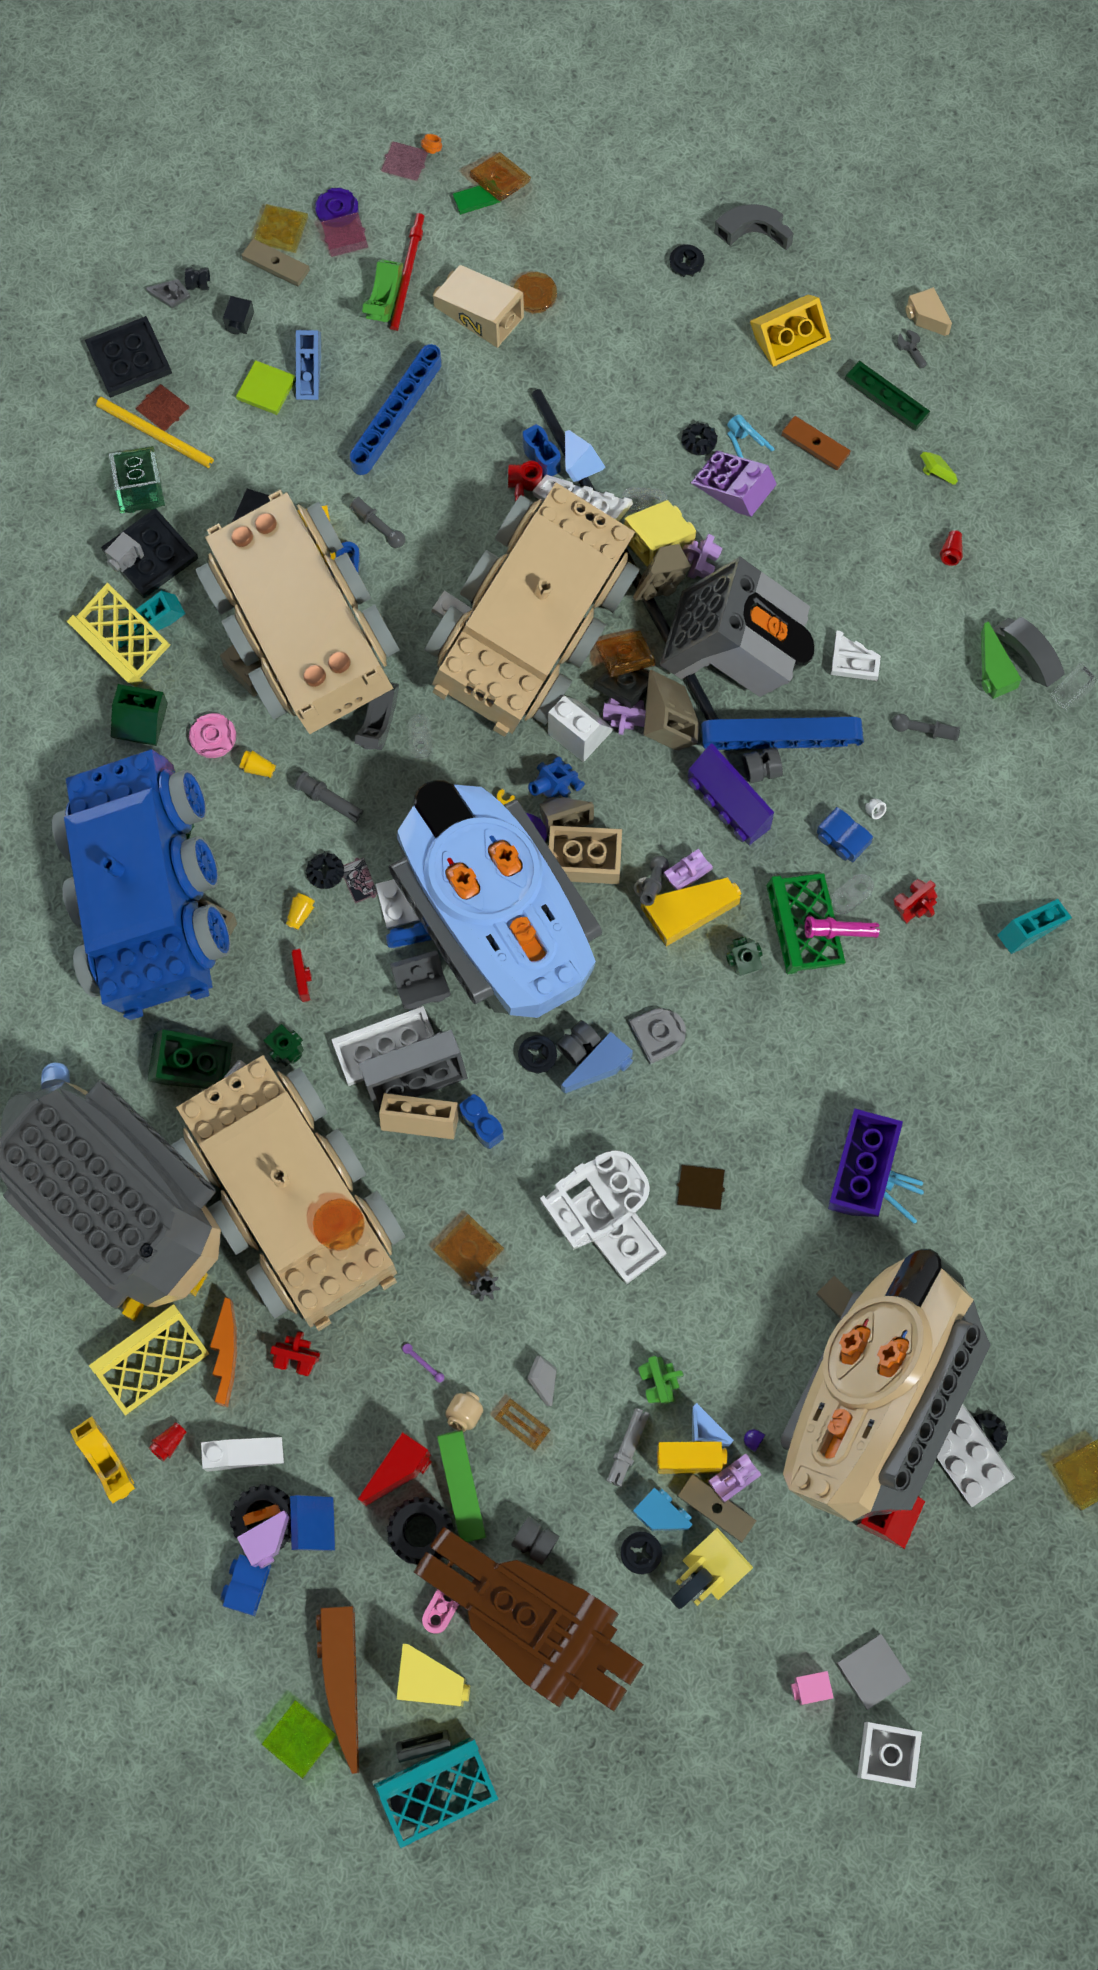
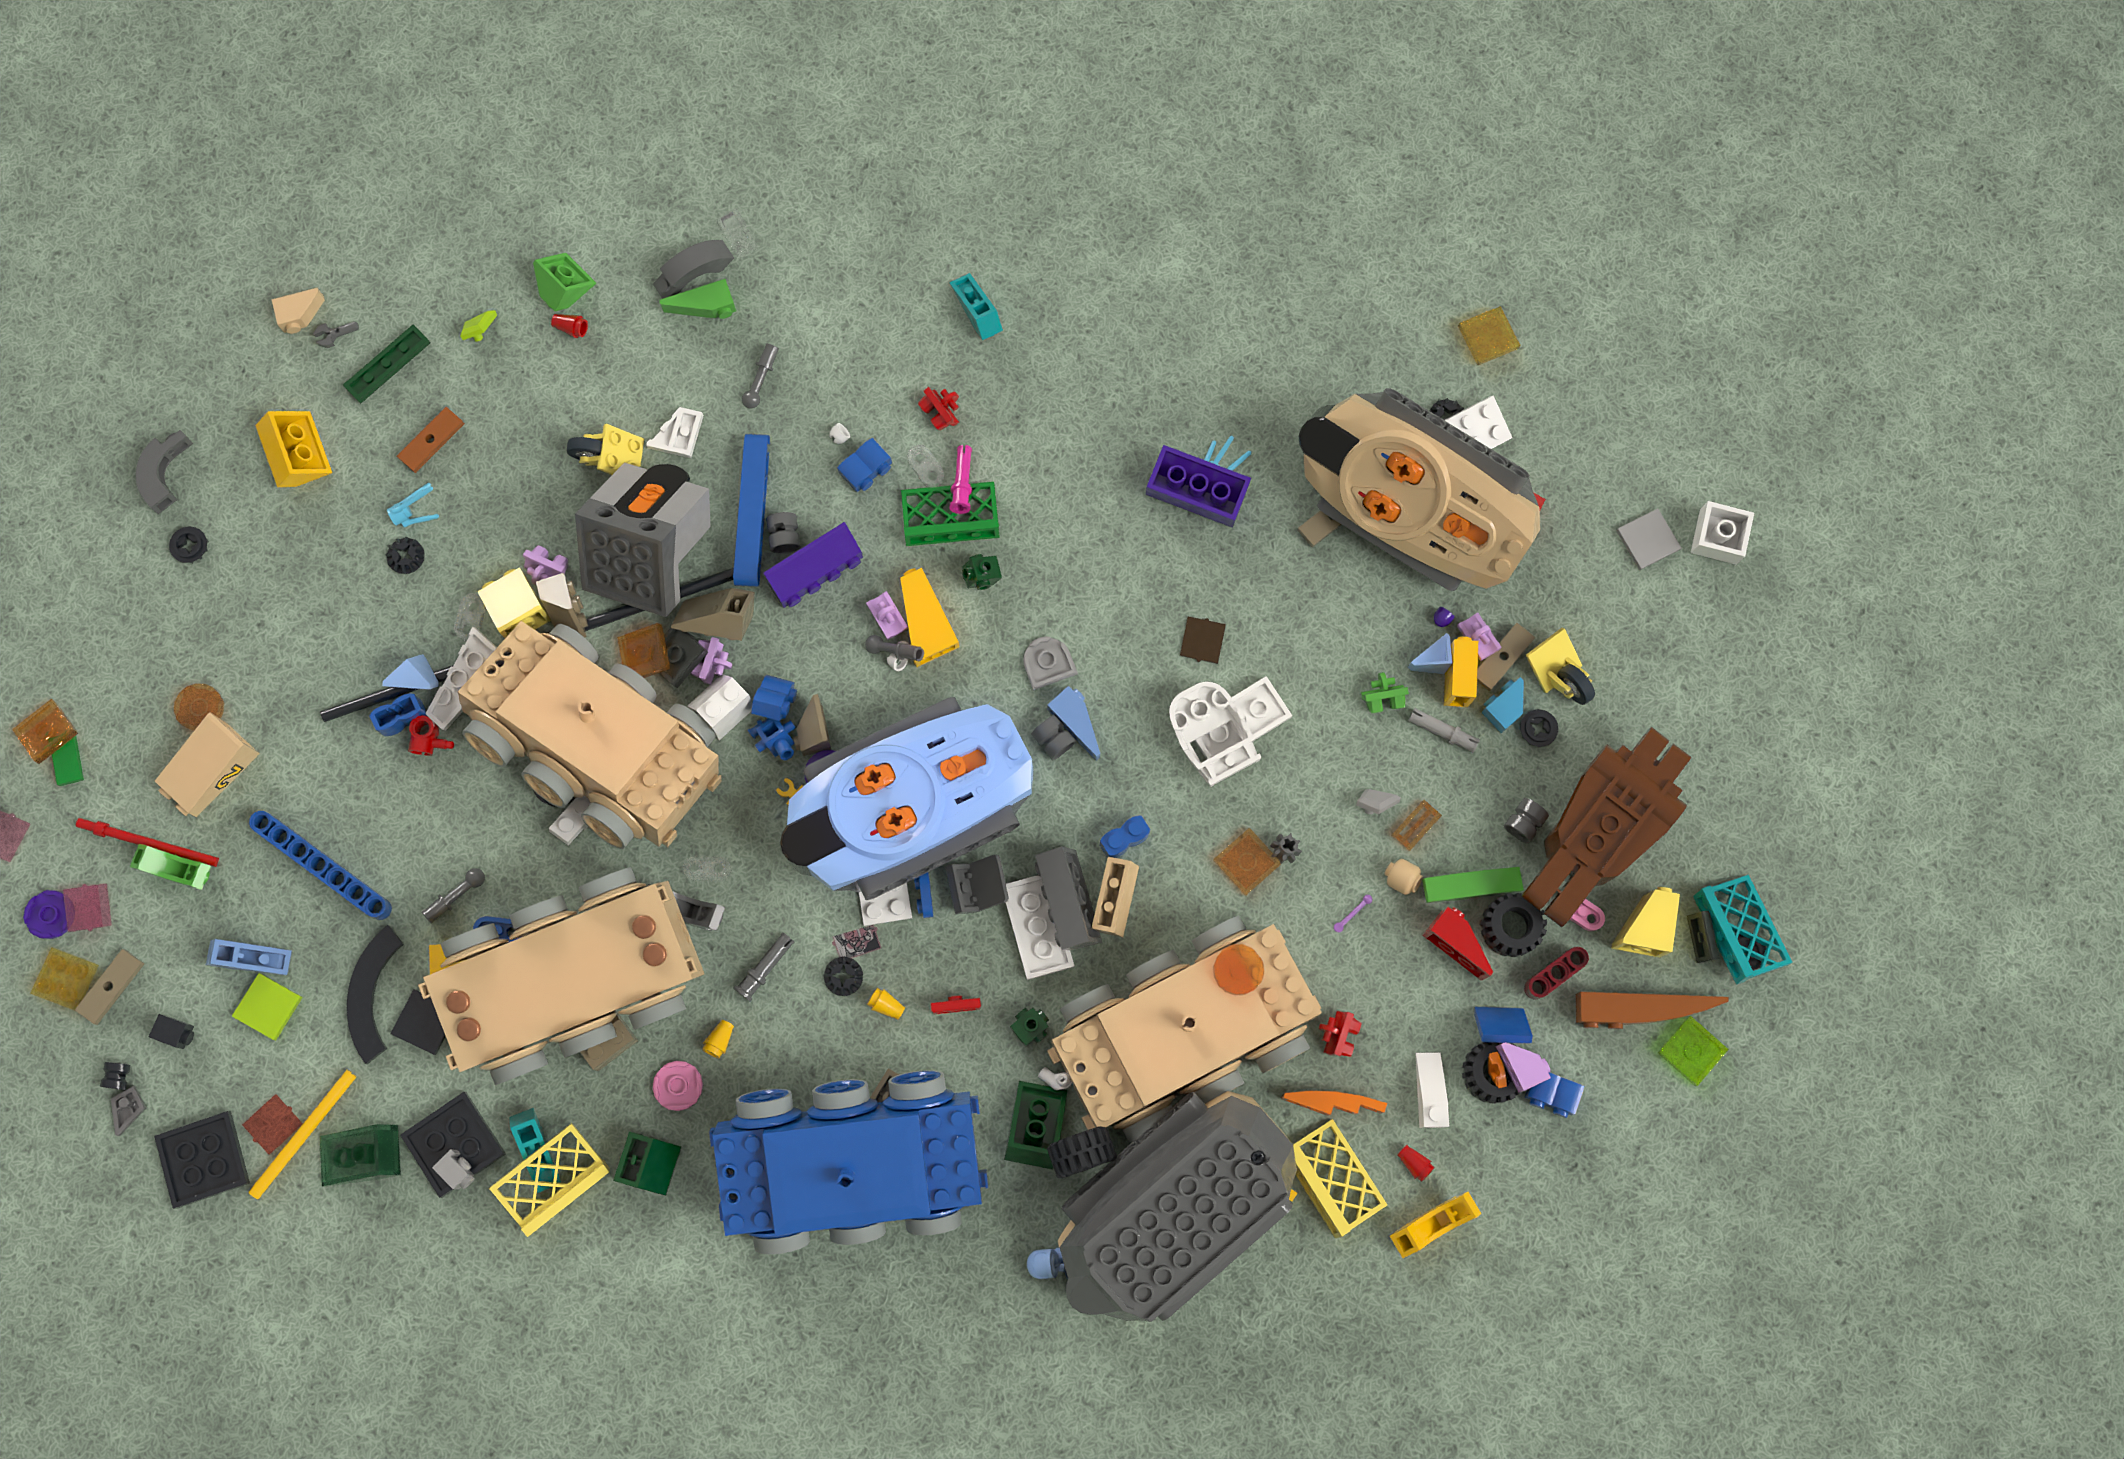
camera: 90 degrees left, 5 degrees up
black gear [518,1035,557,1074] -> none
tan brick [549,826,622,884] -> none
medium lavender slope [691,450,777,517] -> none
bright pink brick [791,1671,833,1705] -> none
none -> black tile [346,925,404,1064]
none -> bright green slope [533,253,596,312]
none -> light yellow plate [567,424,644,475]
none -> blue brick [751,675,797,721]
none -> black tyre [1047,1126,1117,1179]
none -> dark red beam [1524,947,1589,1000]

